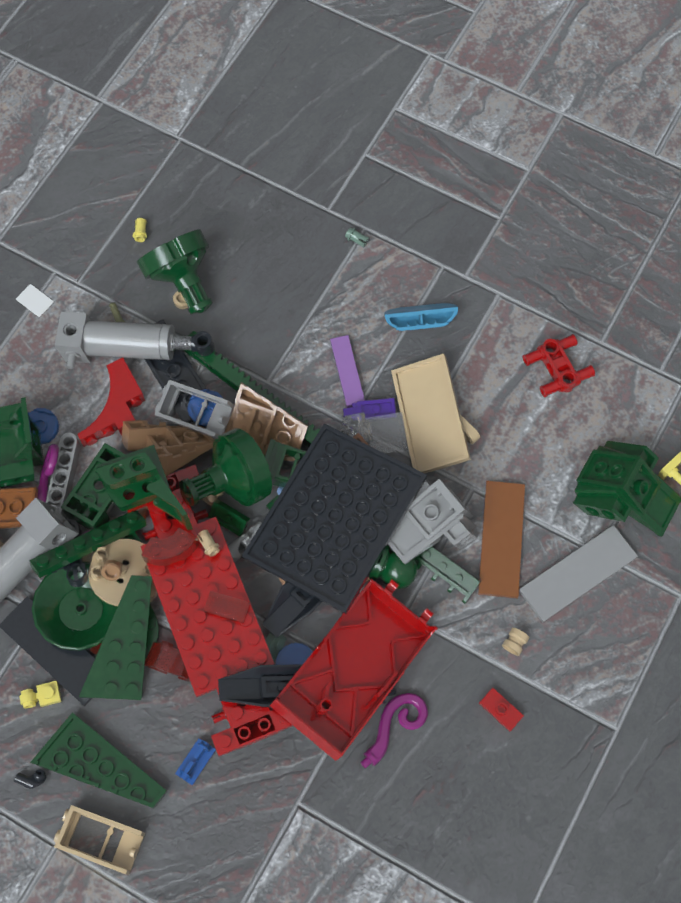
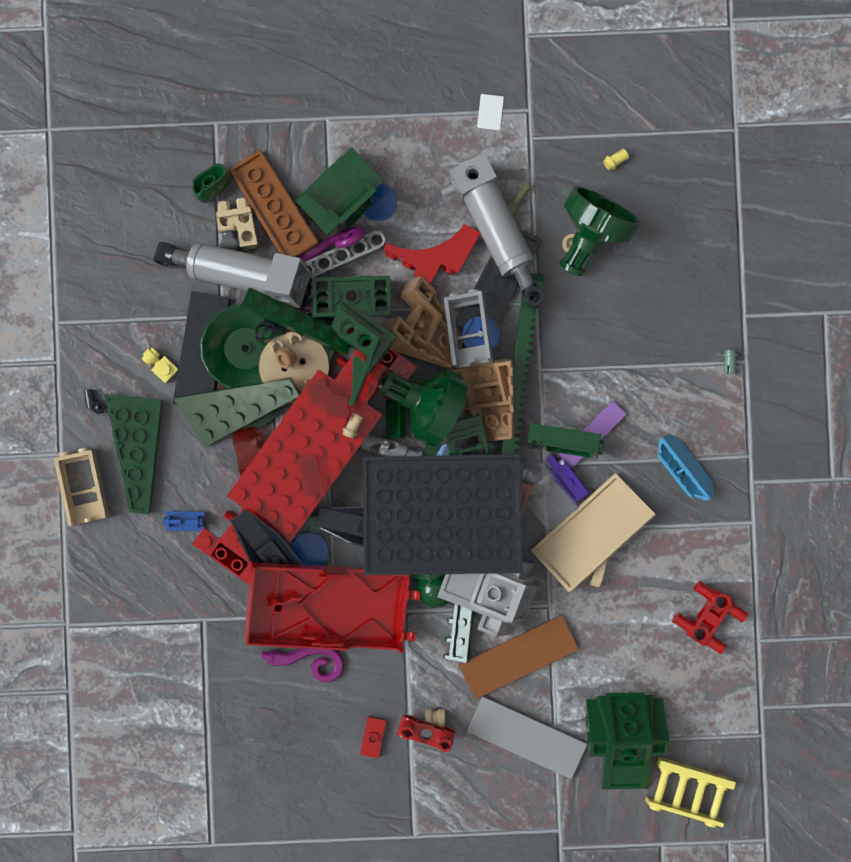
camera: 55 degrees right, 20 degrees up
none -> red piece [397,715,456,752]
none -> dark green door [527,423,604,460]

